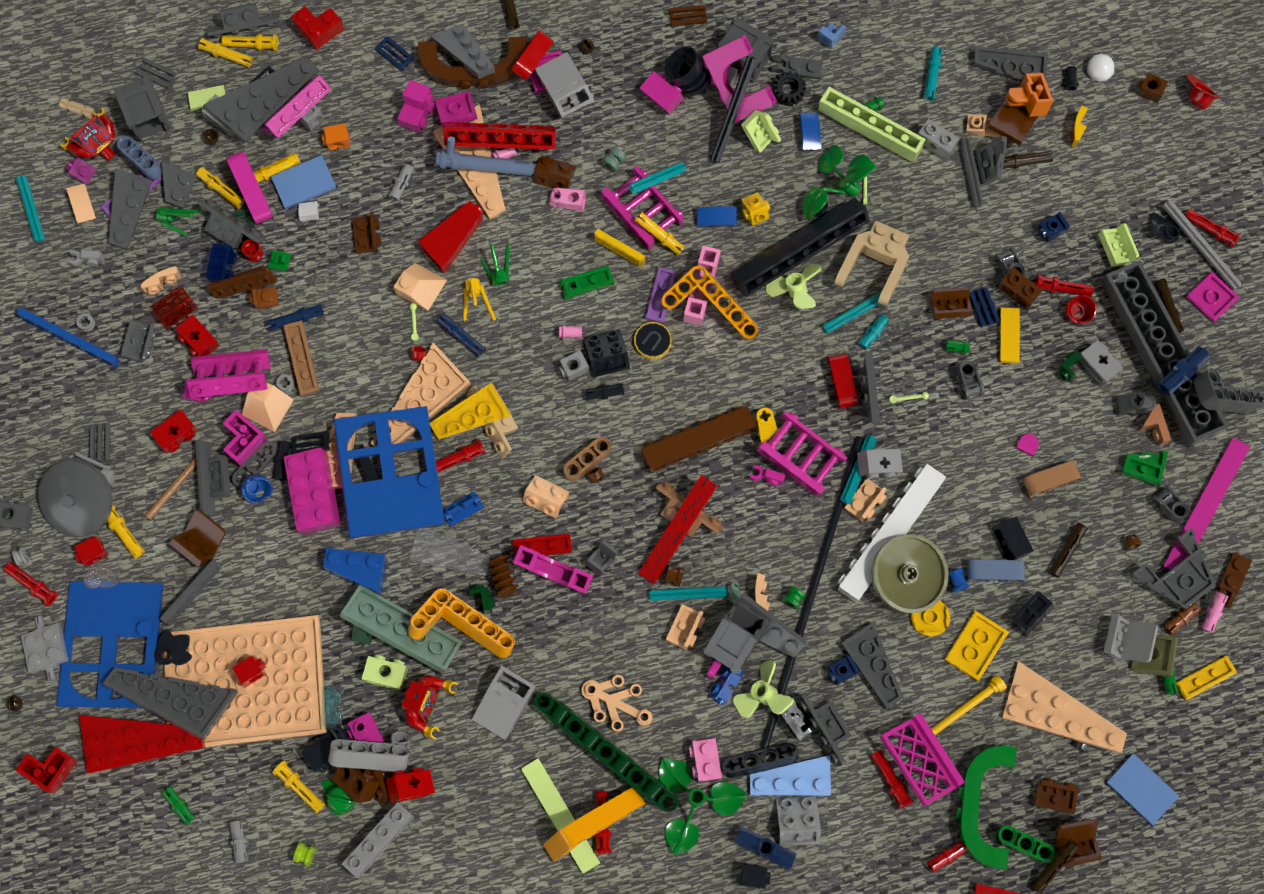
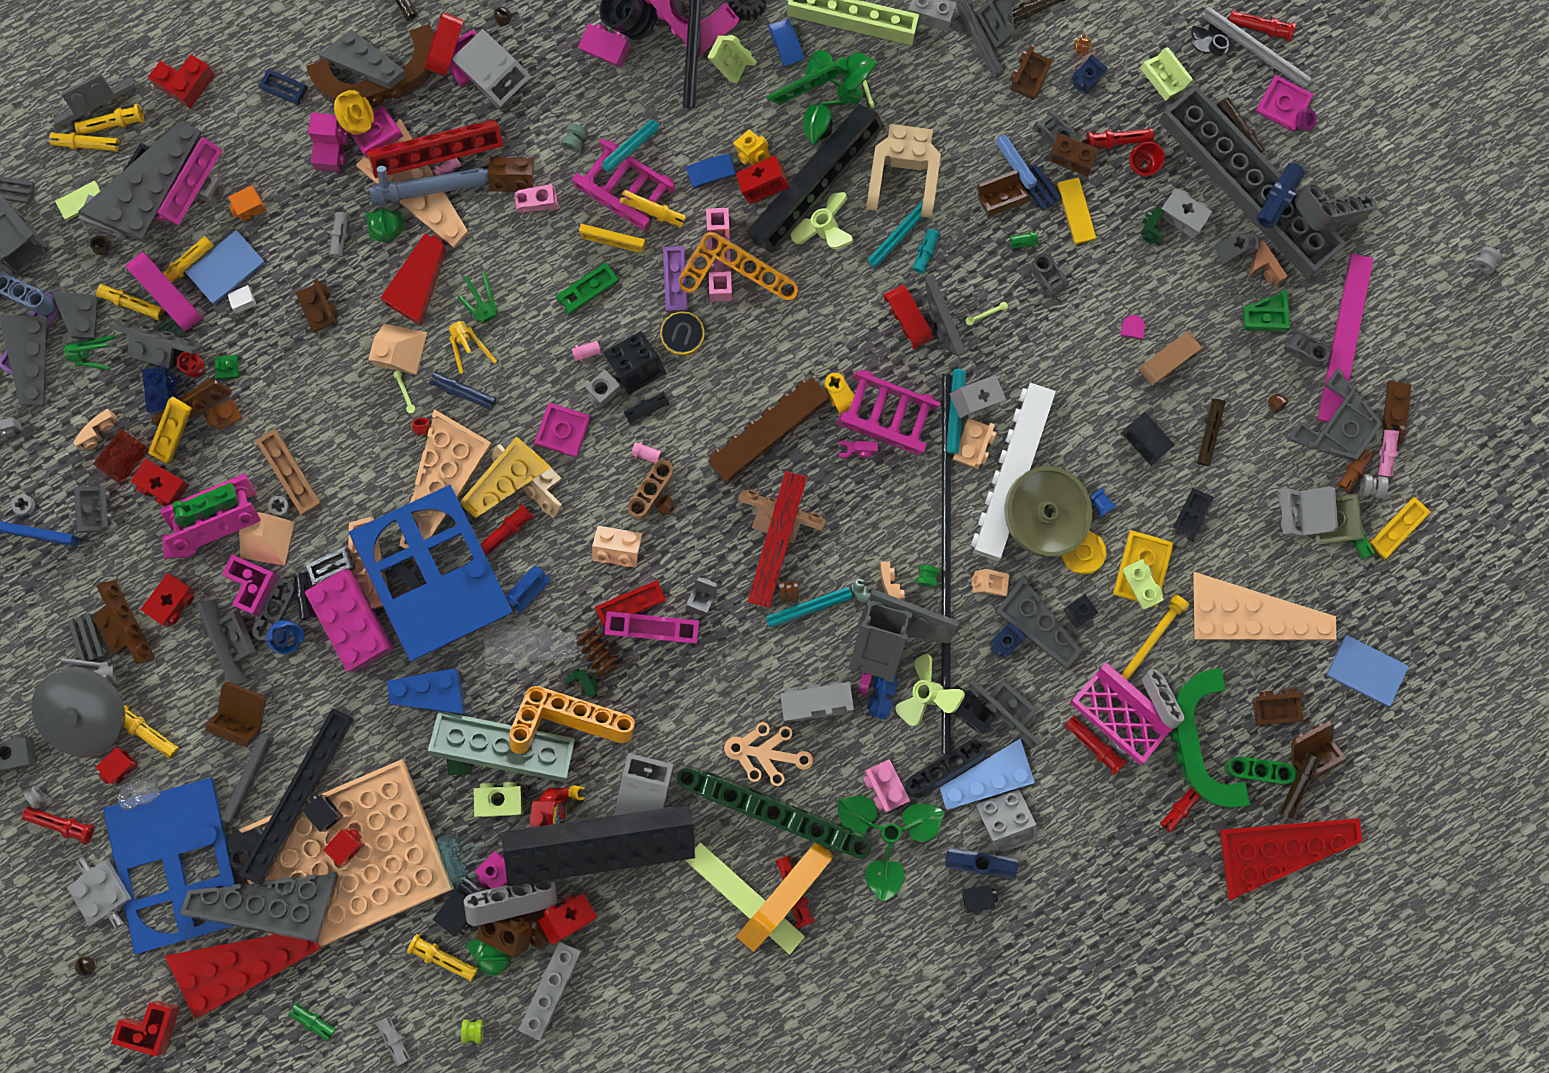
camera: 20 degrees left, 5 degrees up
medium nougat bar [145,457,197,520] -> none
dark blue pin [267,304,325,332] -> none
light nougat bracket [666,604,705,650] -> none
sand blue beam [967,560,1025,583] -> none
none -> reddish brown bracket [92,581,155,664]
none -> yellow tile [148,397,192,464]
none -> green plate [172,482,239,526]
none -> black tile [239,708,354,886]
none -> black brick [303,795,344,832]
none -> yellow tile [334,90,374,135]
none -> green piece [366,207,404,242]
none -> black brick [501,805,695,887]
none -> dark pink tile [534,402,591,458]
none -> bright pink pin [631,442,661,464]
none -> red brick [736,155,789,205]
none -> green slope [766,56,848,105]
none -> light grey wedge [780,681,854,723]
none -> light nougat bracket [972,569,1009,597]
none -> medium blue axle [996,135,1037,189]
none -> reddish brown bracket [1009,45,1053,100]
none -> black brick [1063,594,1098,628]
none -> clear orange plate [1074,34,1091,56]
none -> yellowish green bracket [1122,559,1164,610]
none -> light grey beam [1142,669,1184,729]
none -> magenta tile [1296,108,1317,131]
none -> light grey wheel [1359,474,1389,499]

